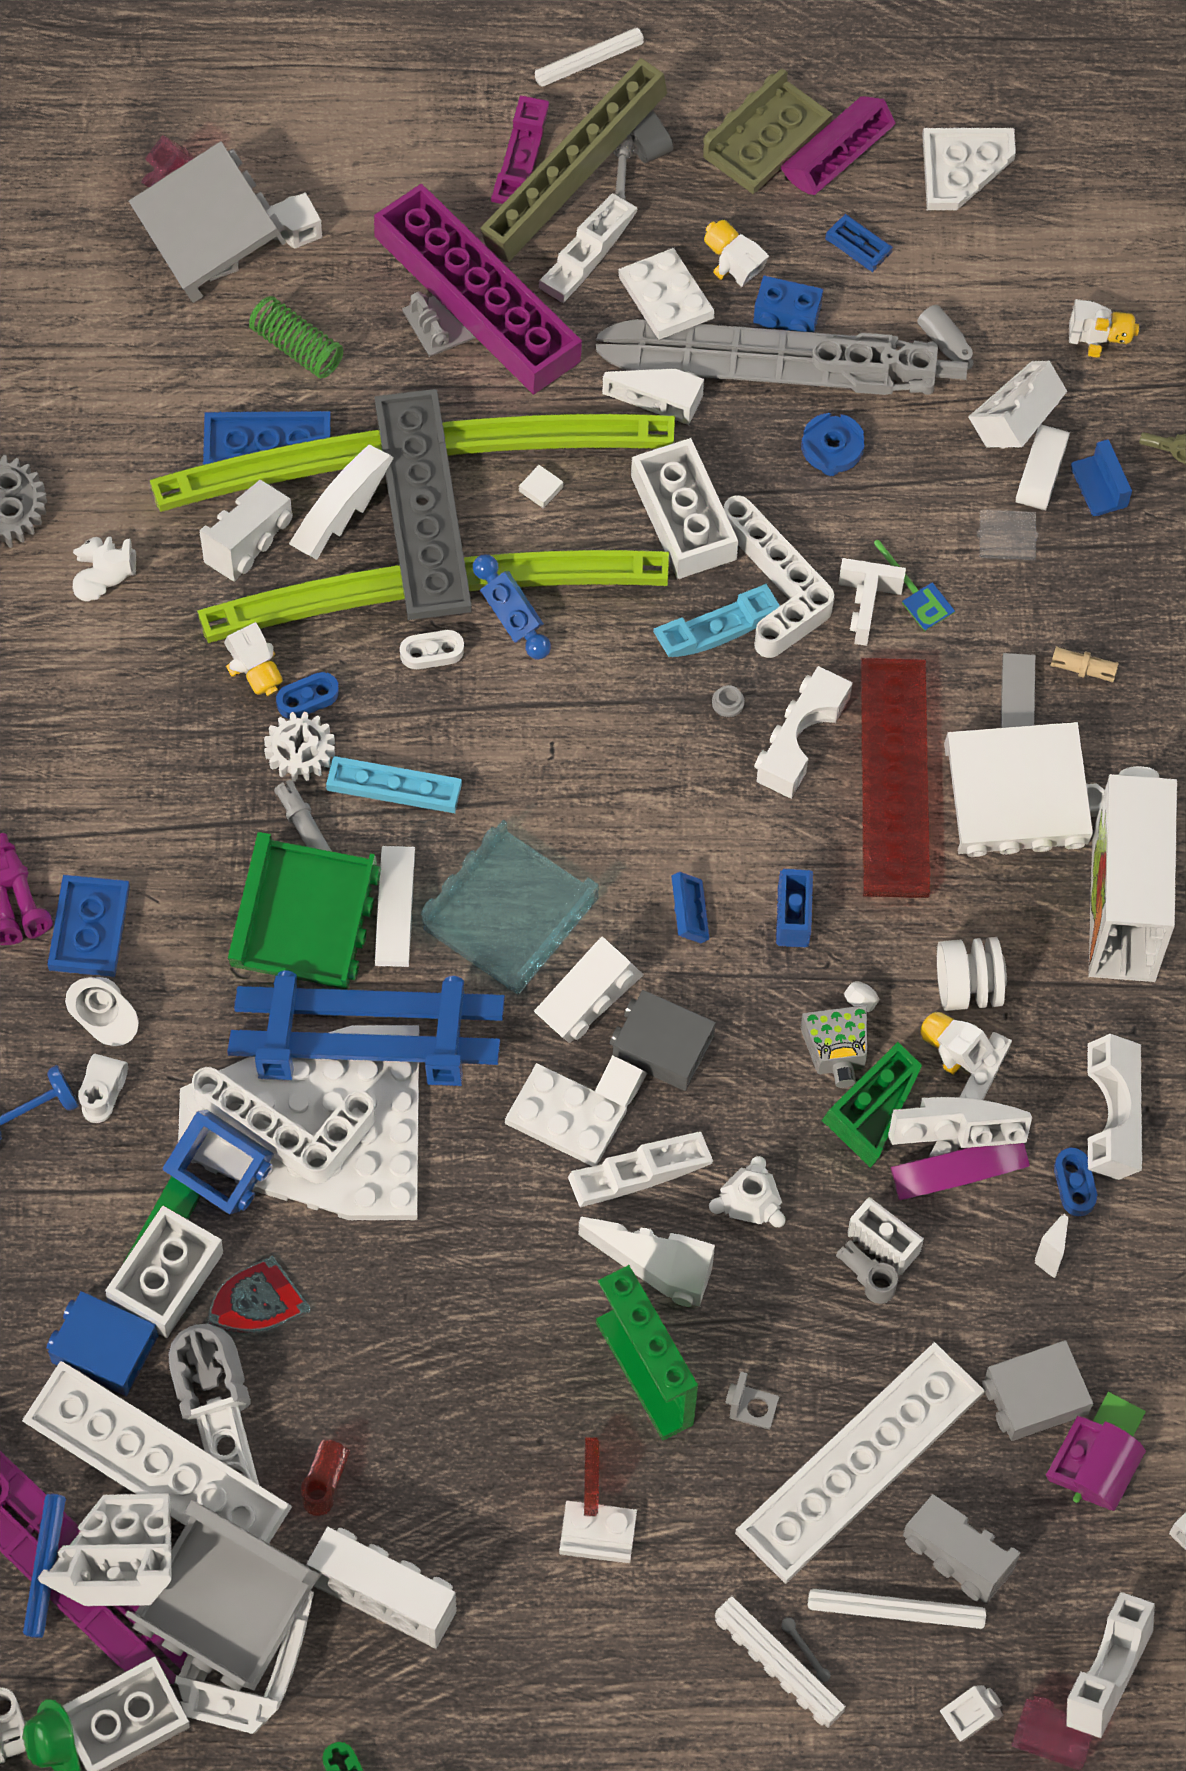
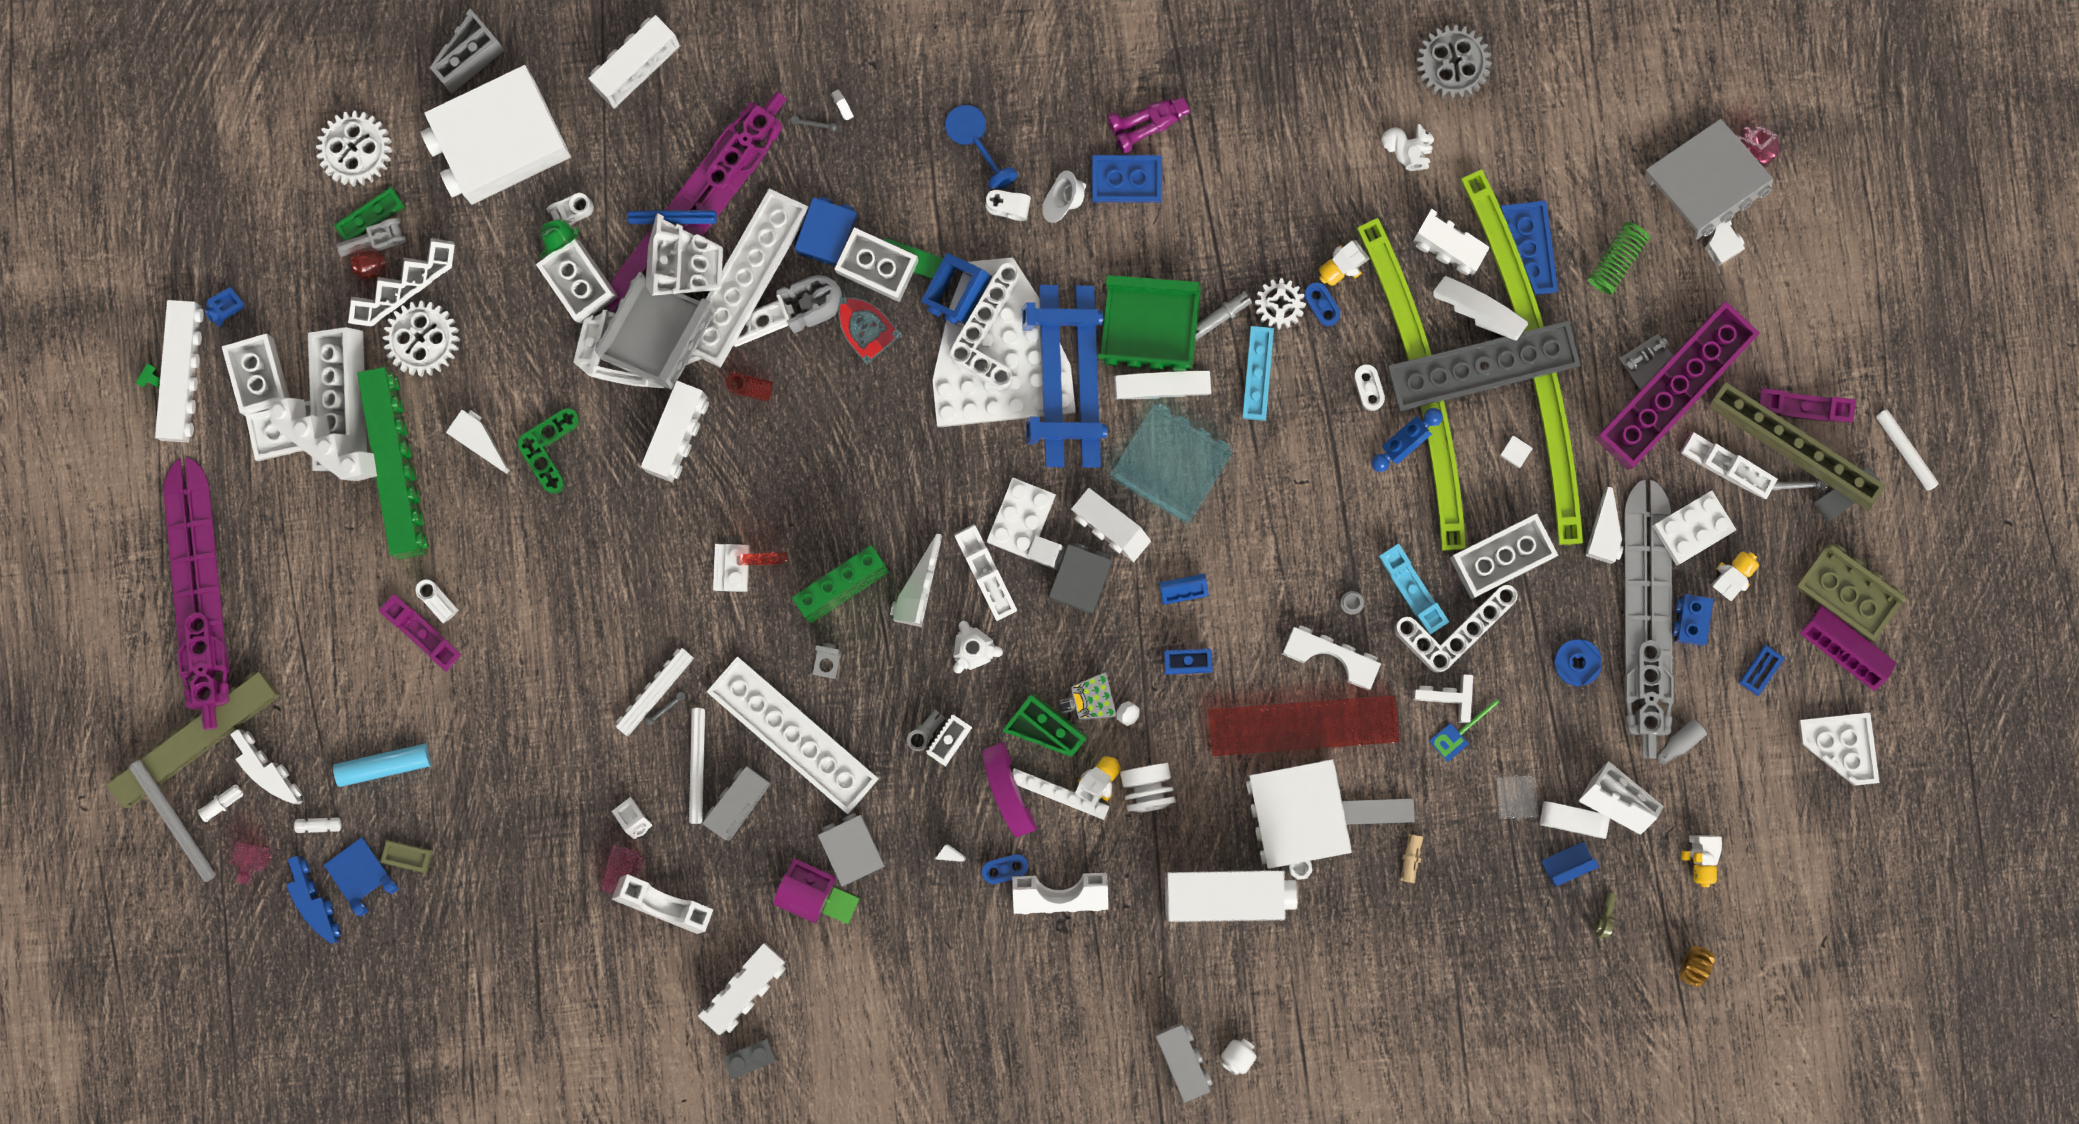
camera: 90 degrees right, 20 degrees up
white slope [888,1097,1032,1148] -> none

